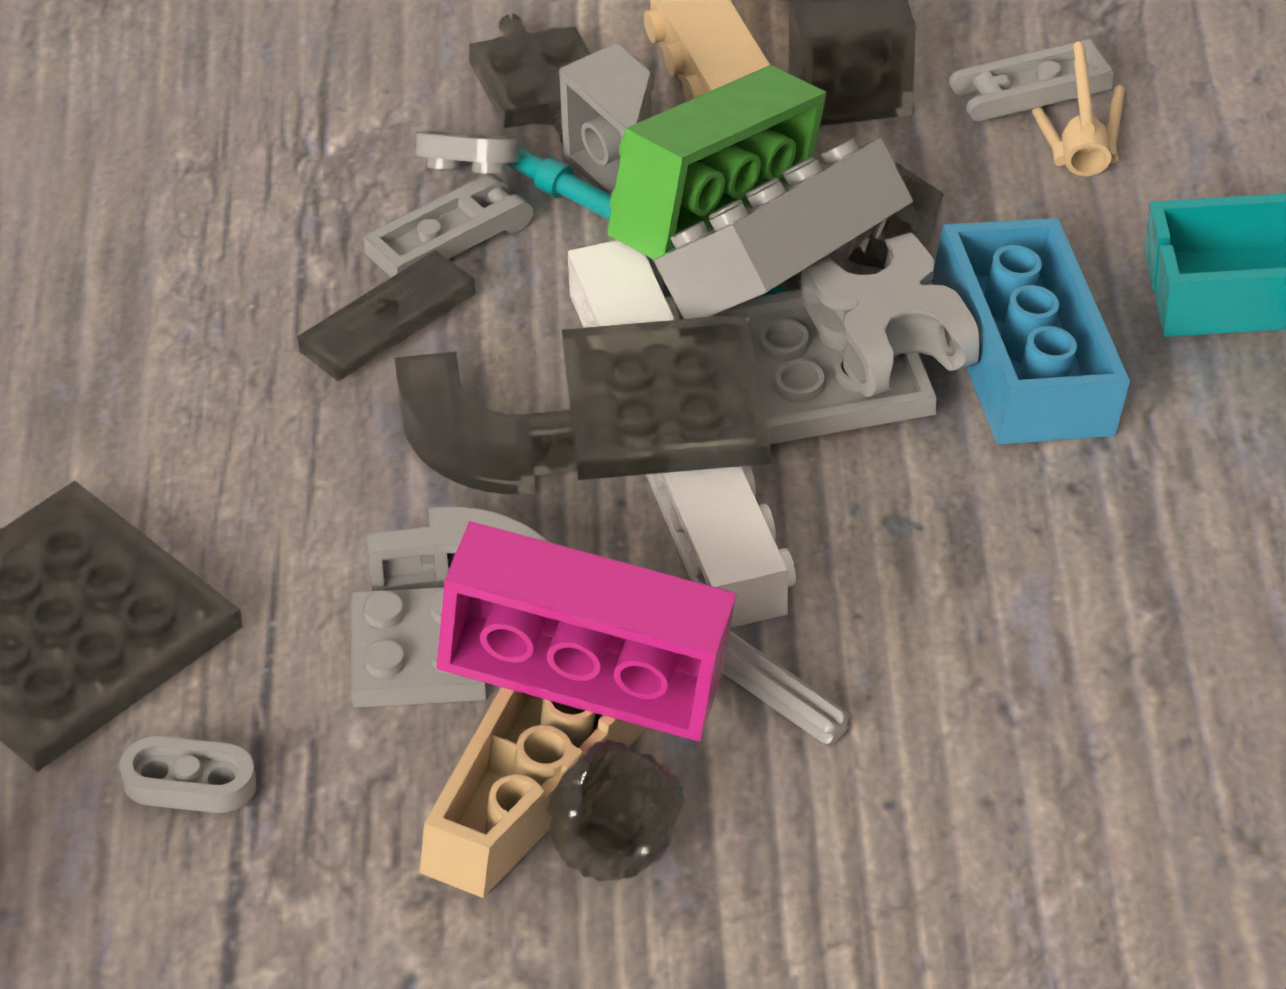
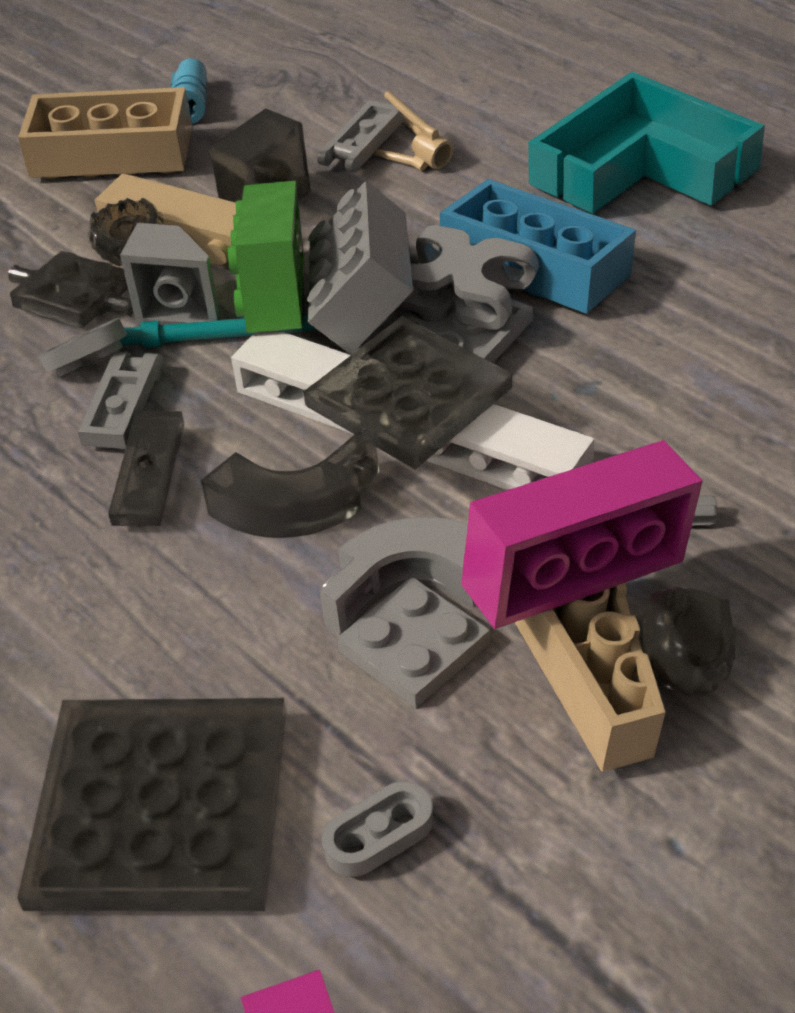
camera: 40 degrees left, 0 degrees up
none -> clear smoke hair [87,198,164,266]

